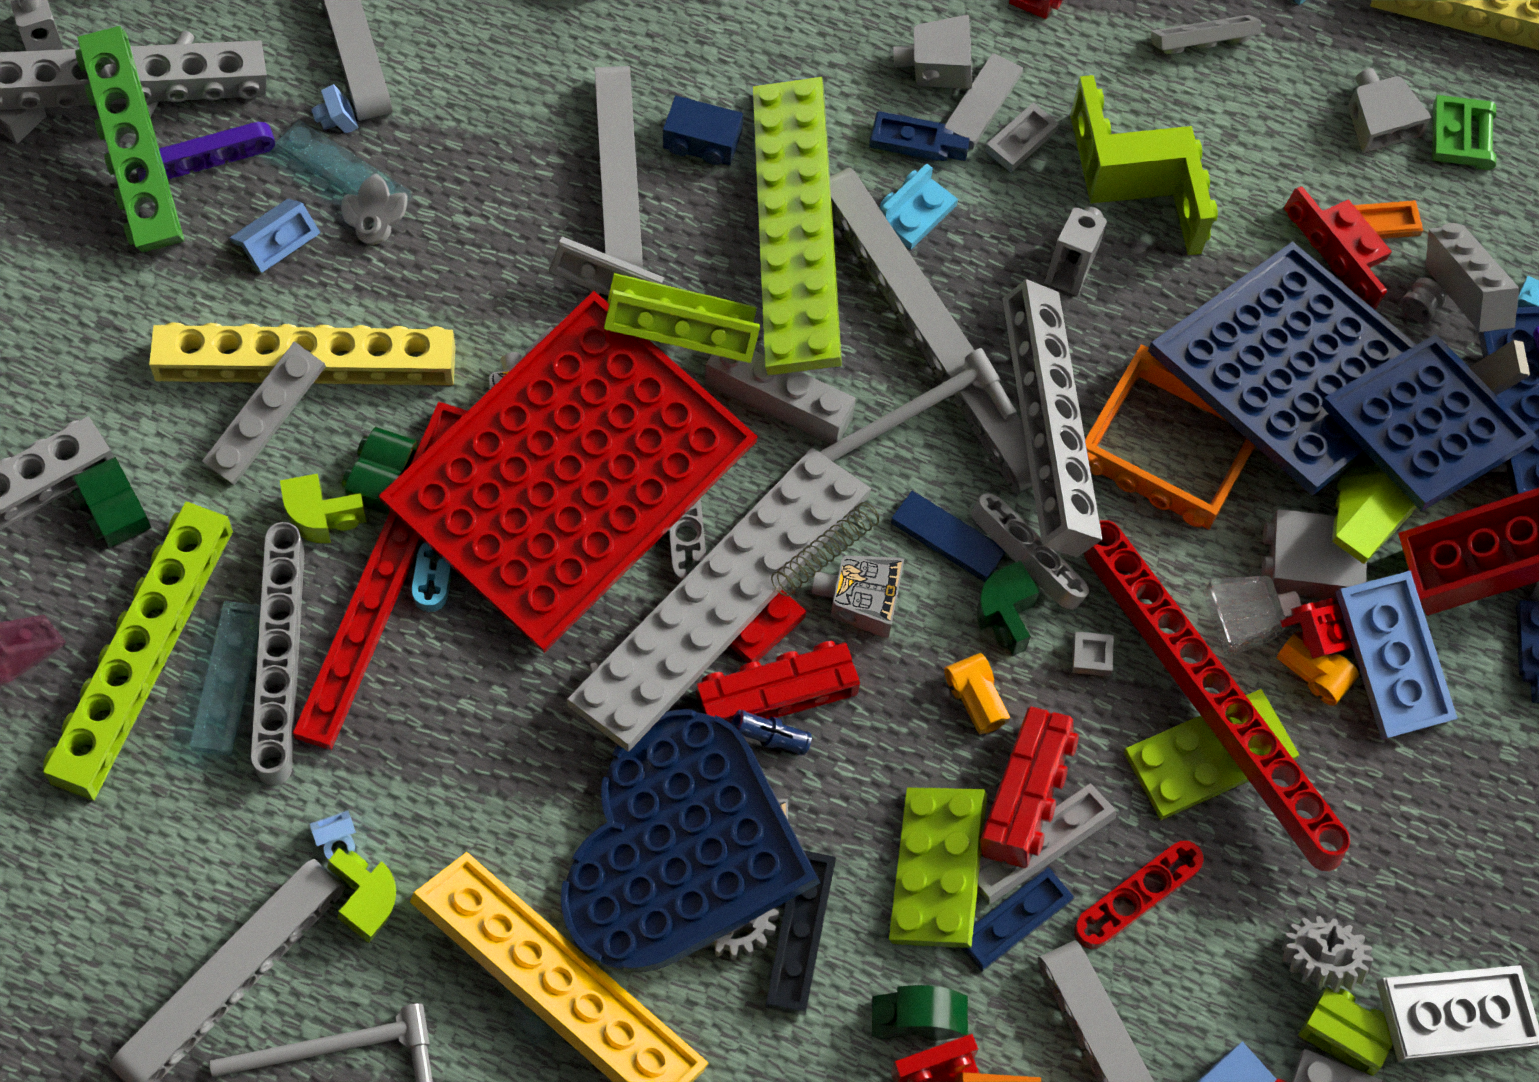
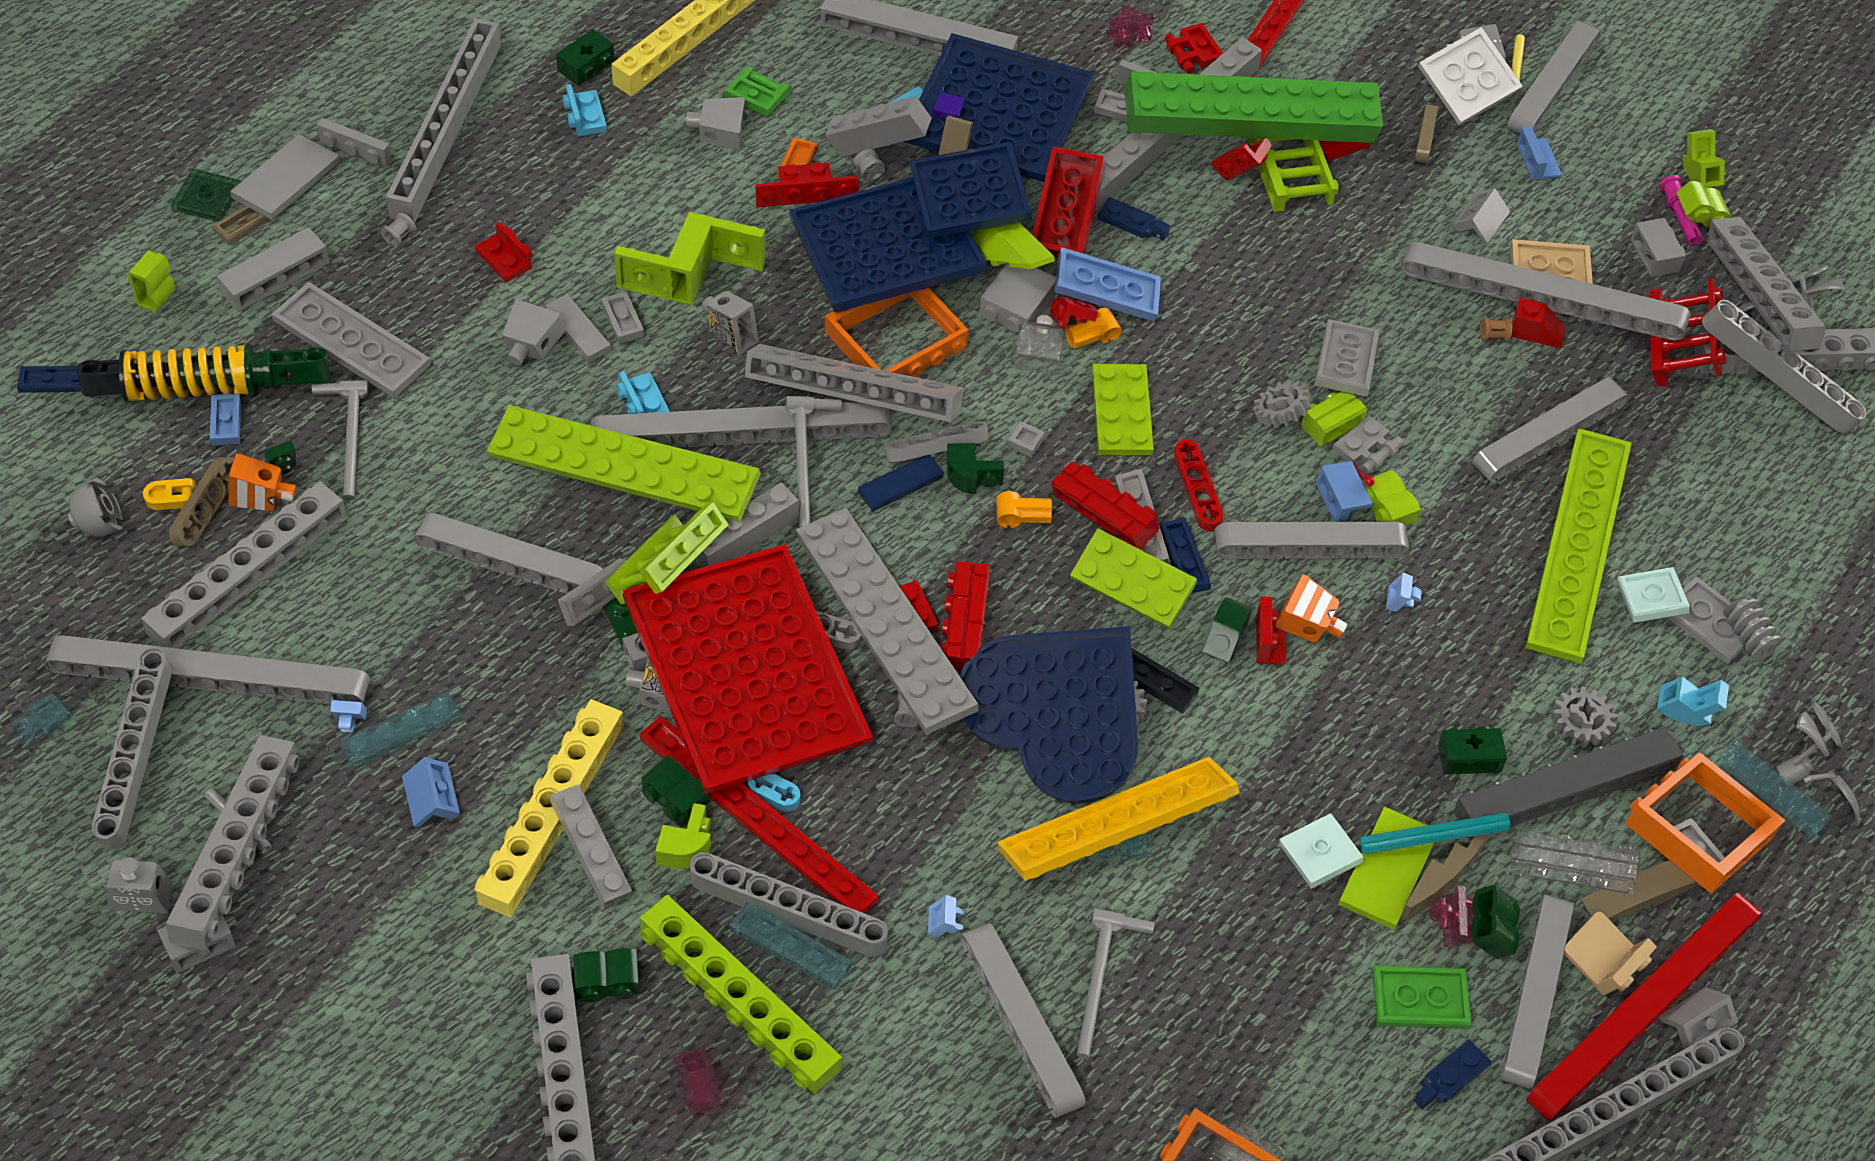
camera: 65 degrees left, 10 degrees down
bright green brick [75,25,185,253] -> none
dark purple beam [136,122,275,181] -> none
lime brick [327,848,396,943] -> none
light grey plate [341,174,407,245] -> none
dark blue brick [663,95,743,166] -> none
dark blue pin [731,710,812,756] -> none
olive piece [771,502,879,596] -> none
light grey torso [812,555,904,638] -> none
dark blue hinge [869,111,970,161] -> none
red beam [1084,520,1350,871] -> none
light grey plate [1151,15,1261,54] -> none

